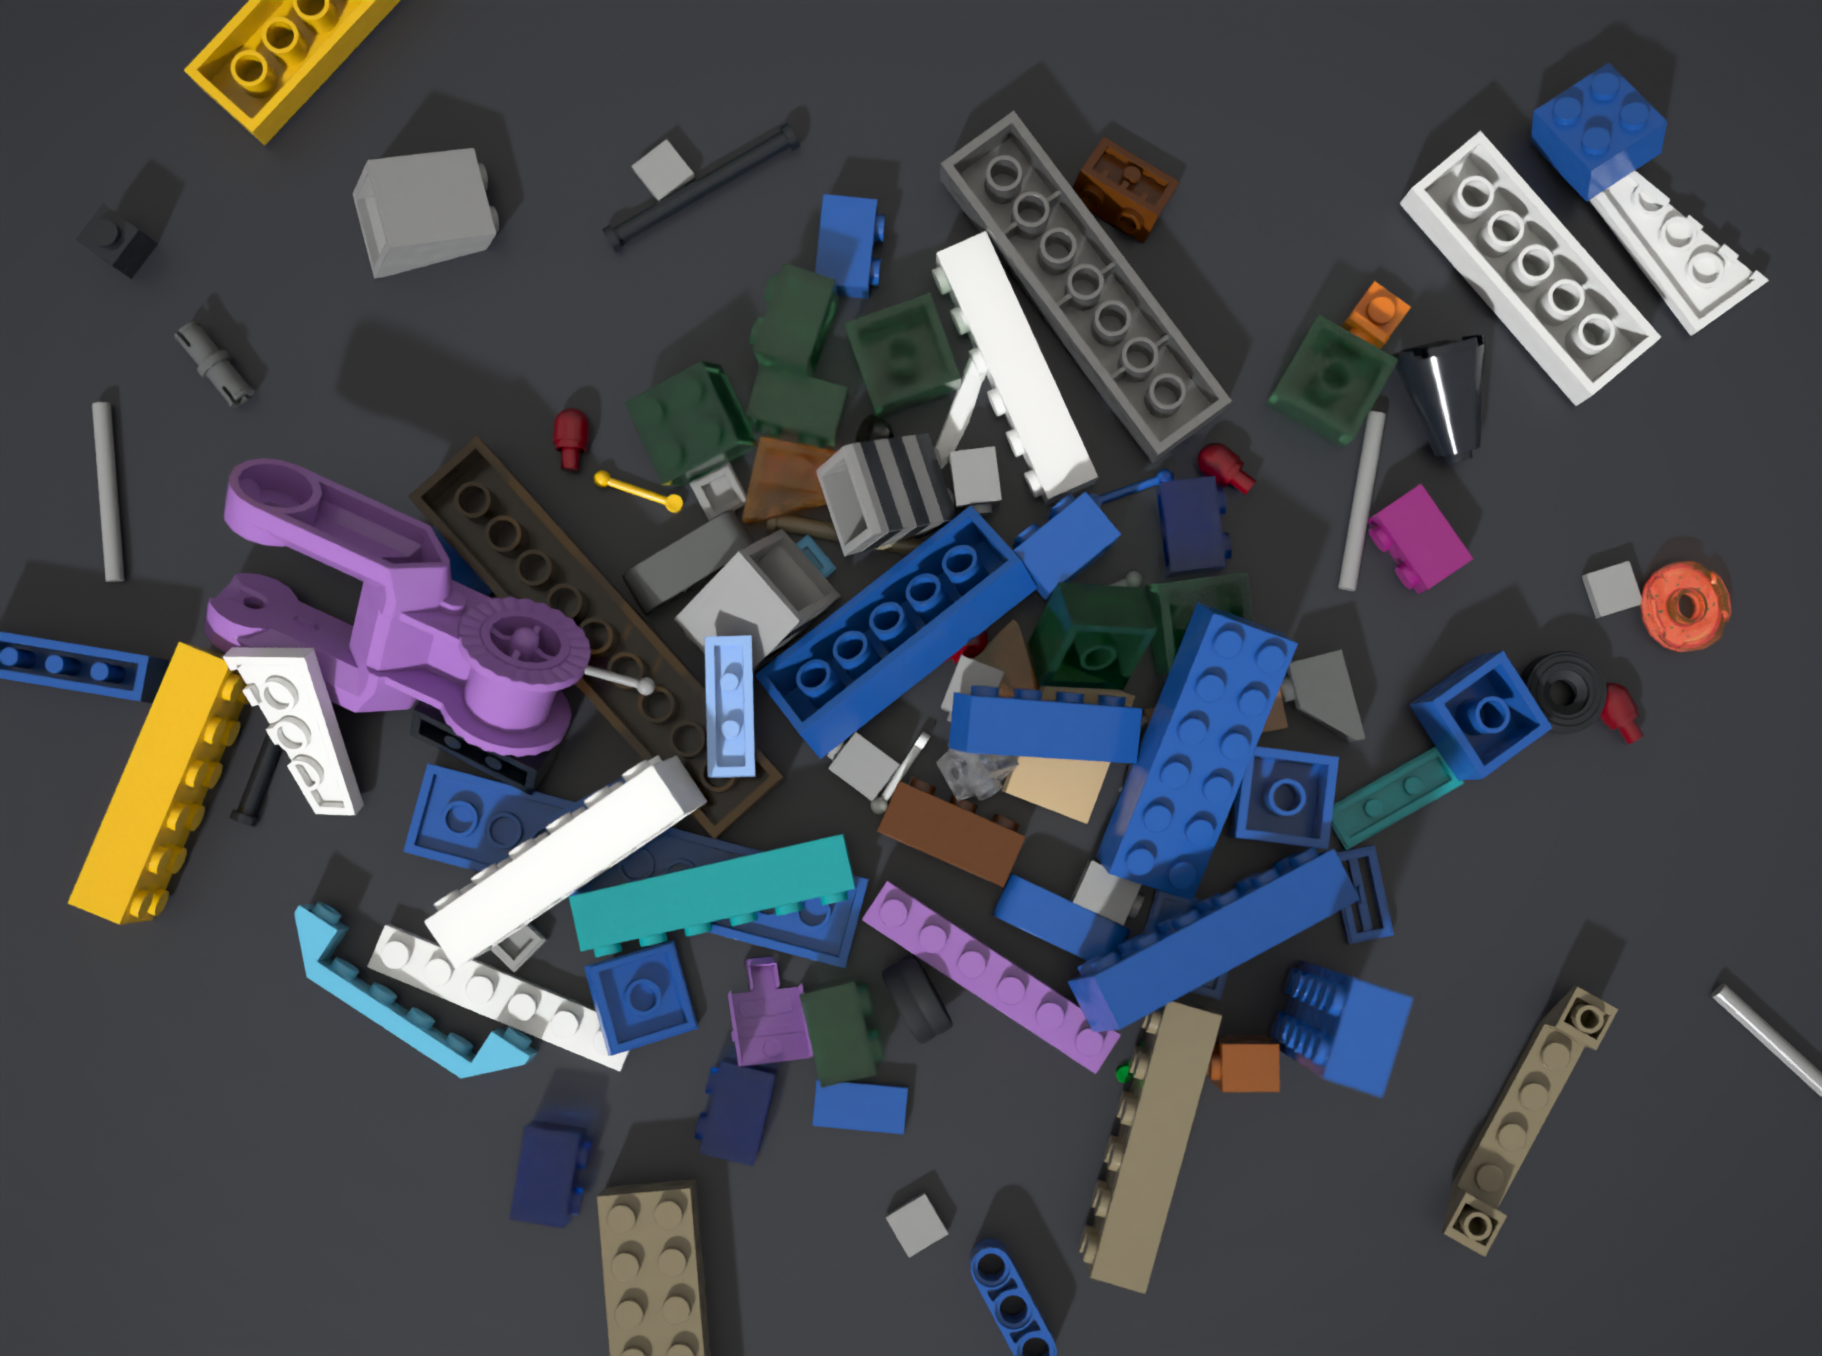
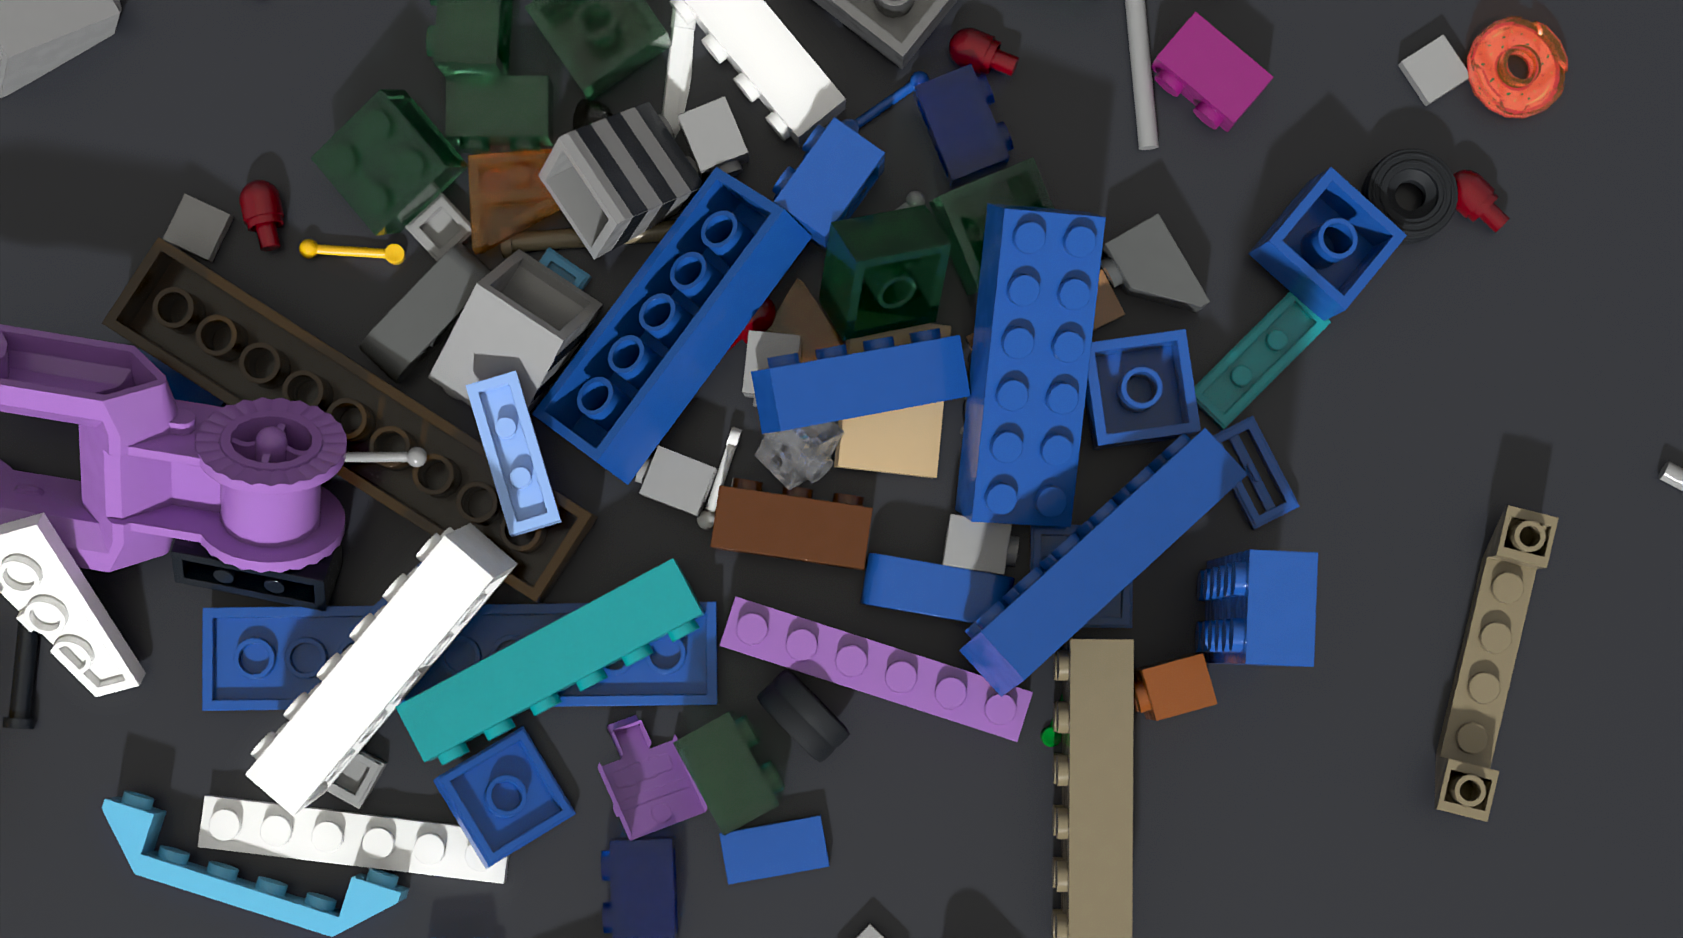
camera: 15 degrees left, 0 degrees up
none -> light grey tile [163,194,234,262]

